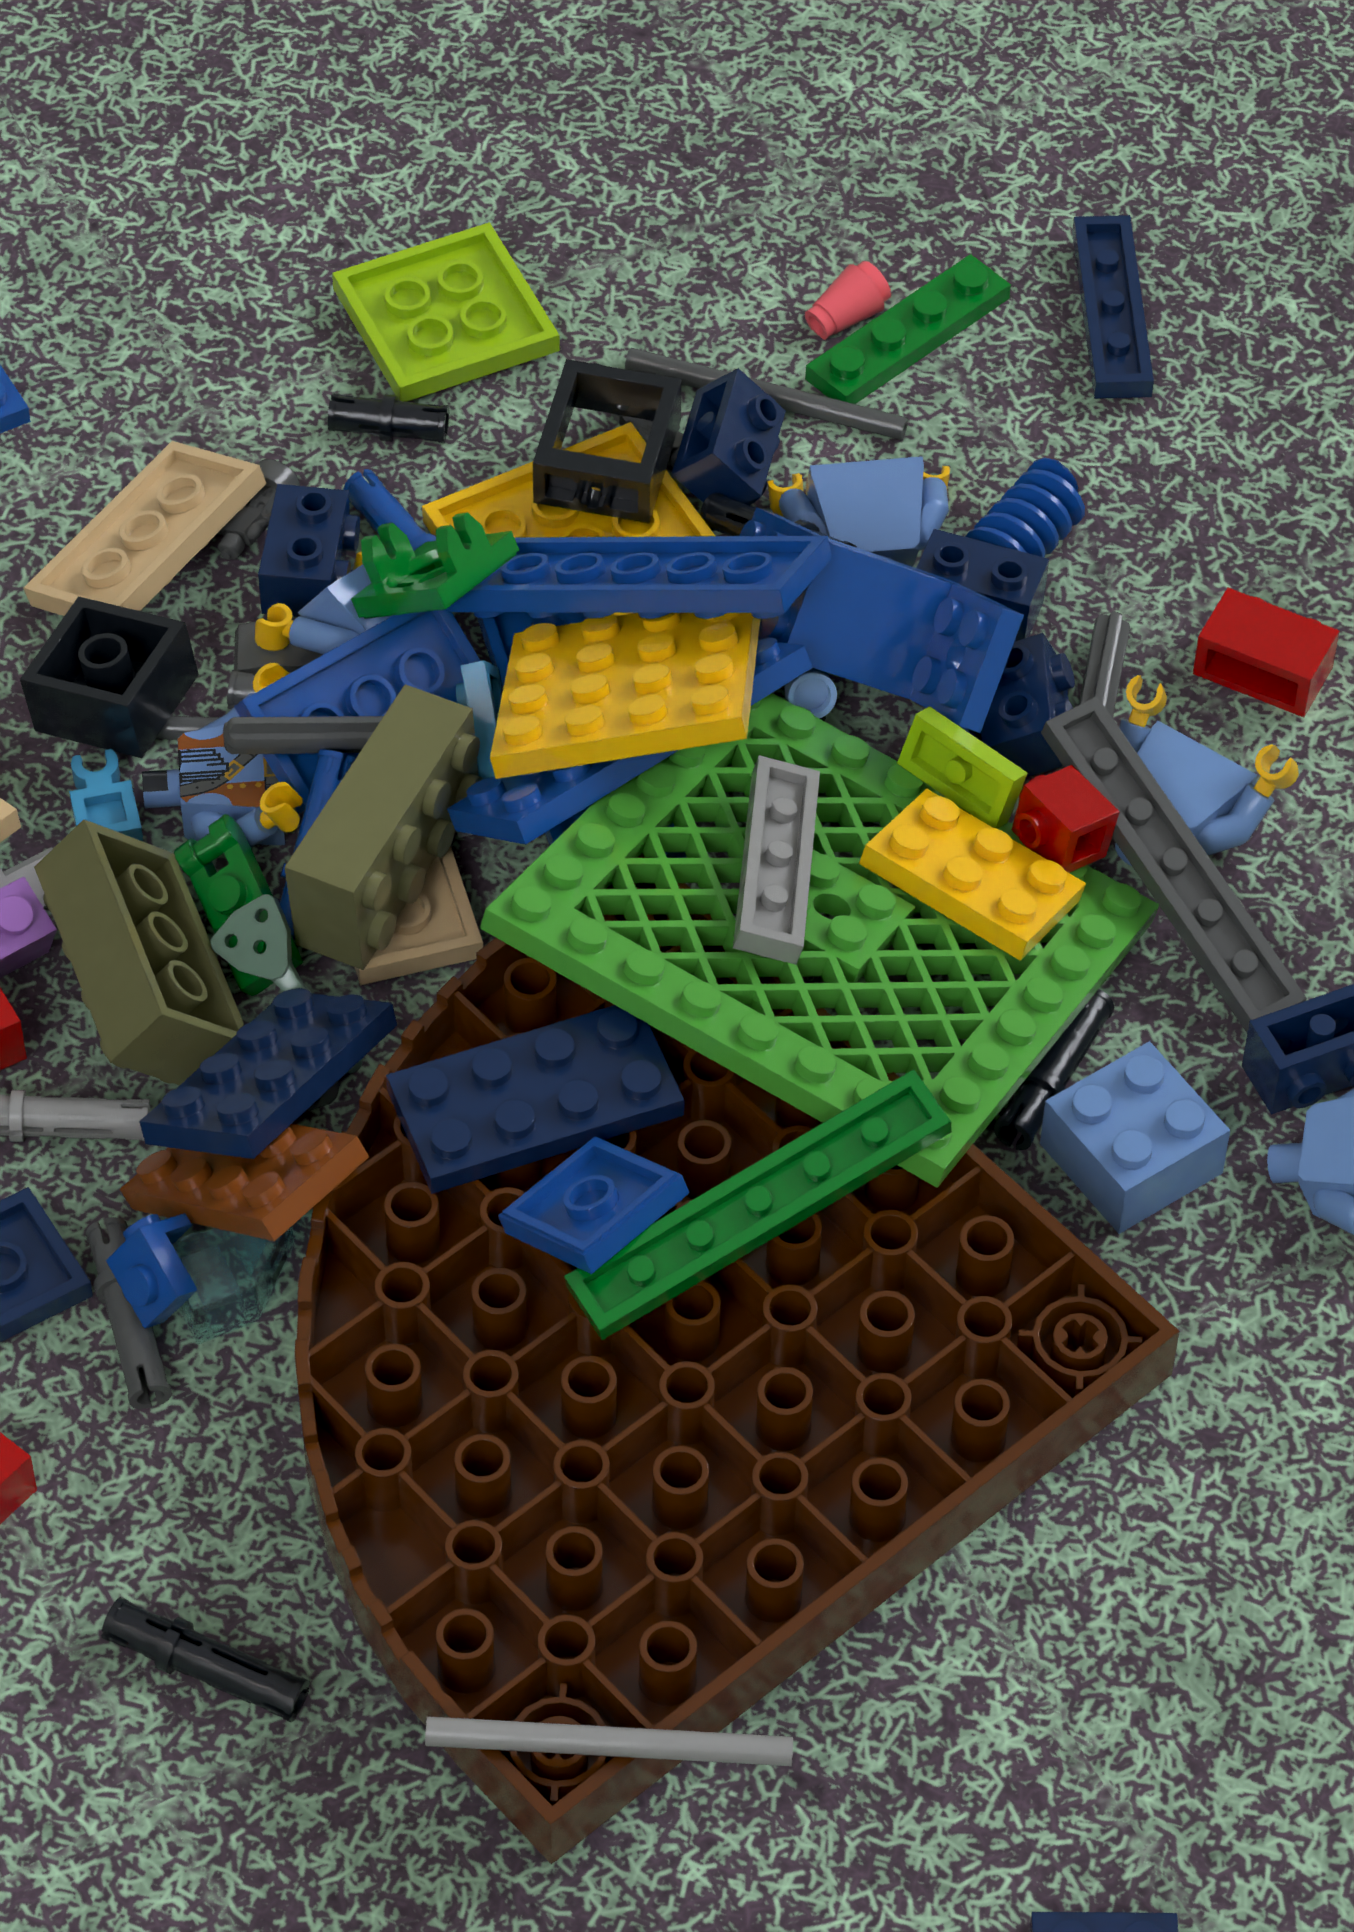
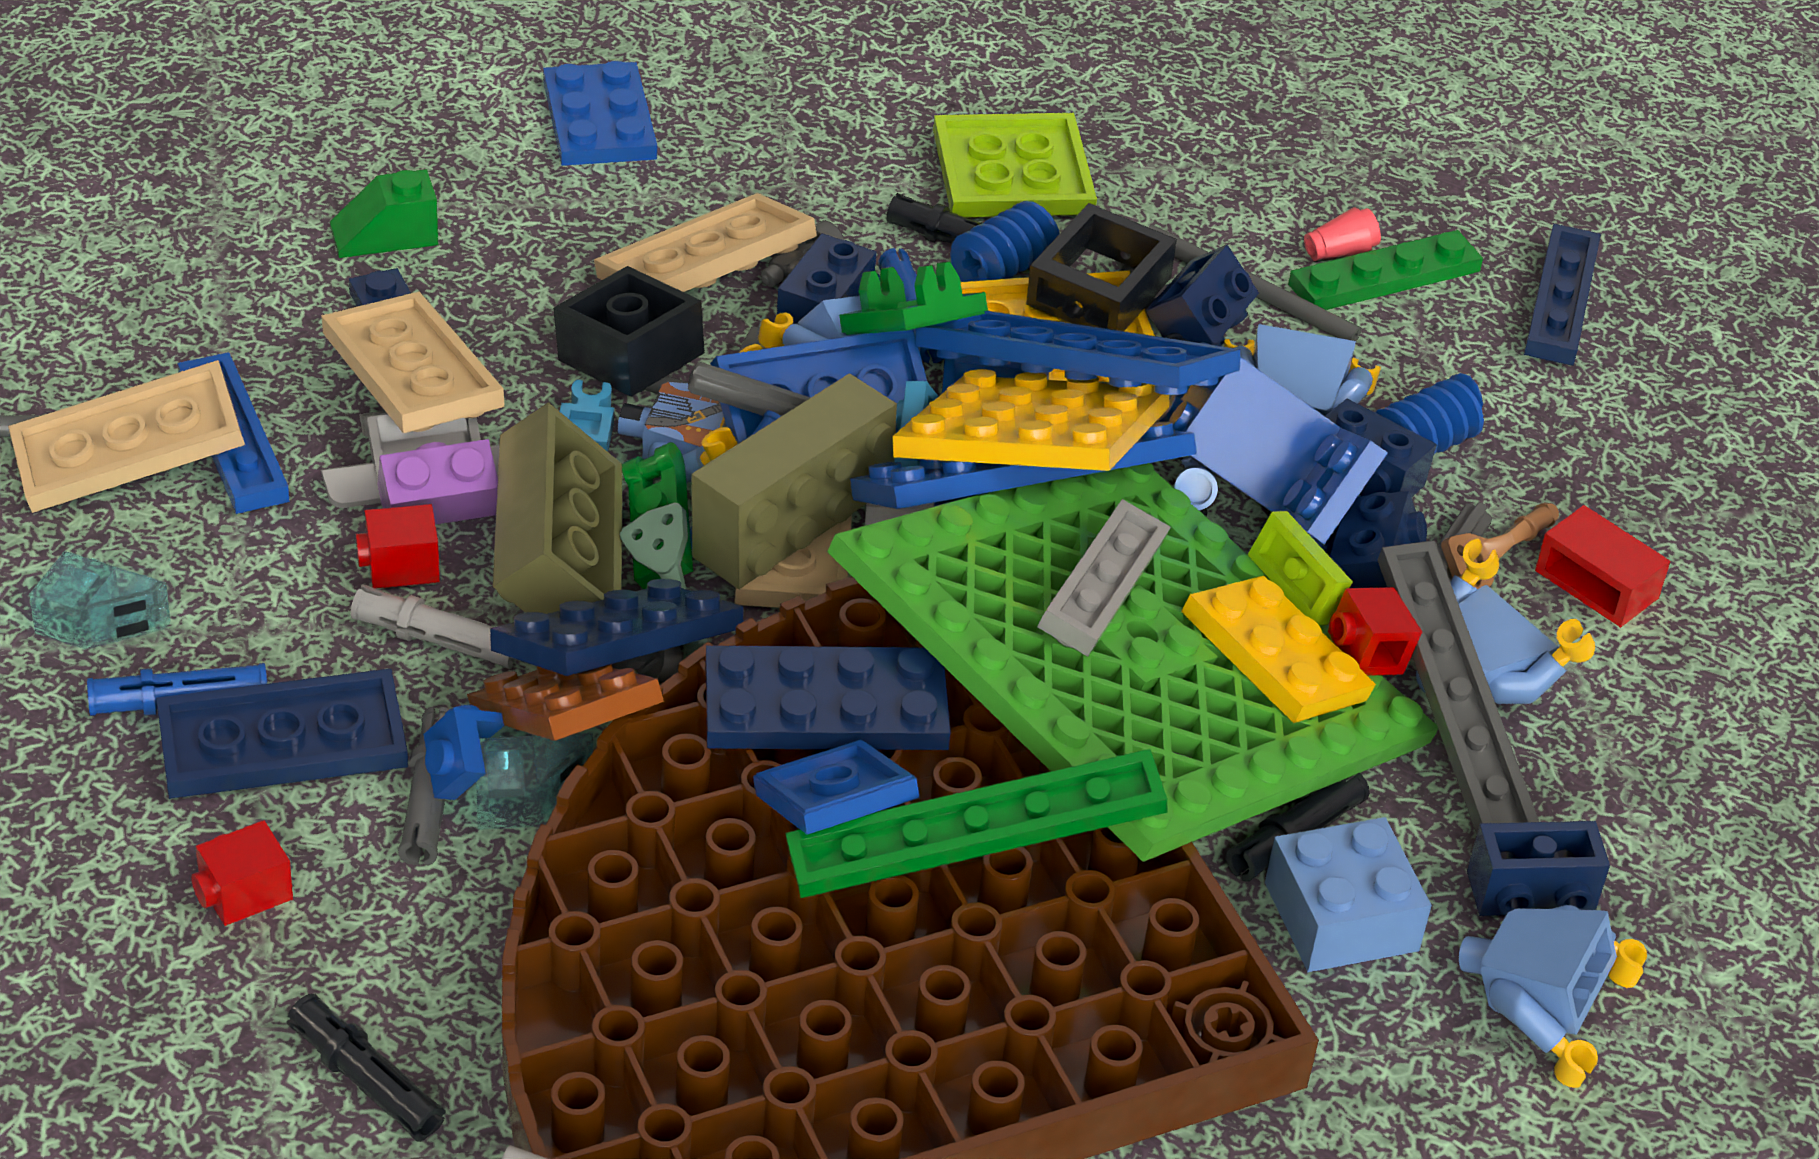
camera: 15 degrees right, 10 degrees down
none -> blue piece [950,201,1060,282]
none -> medium nougat piece [1441,502,1559,589]

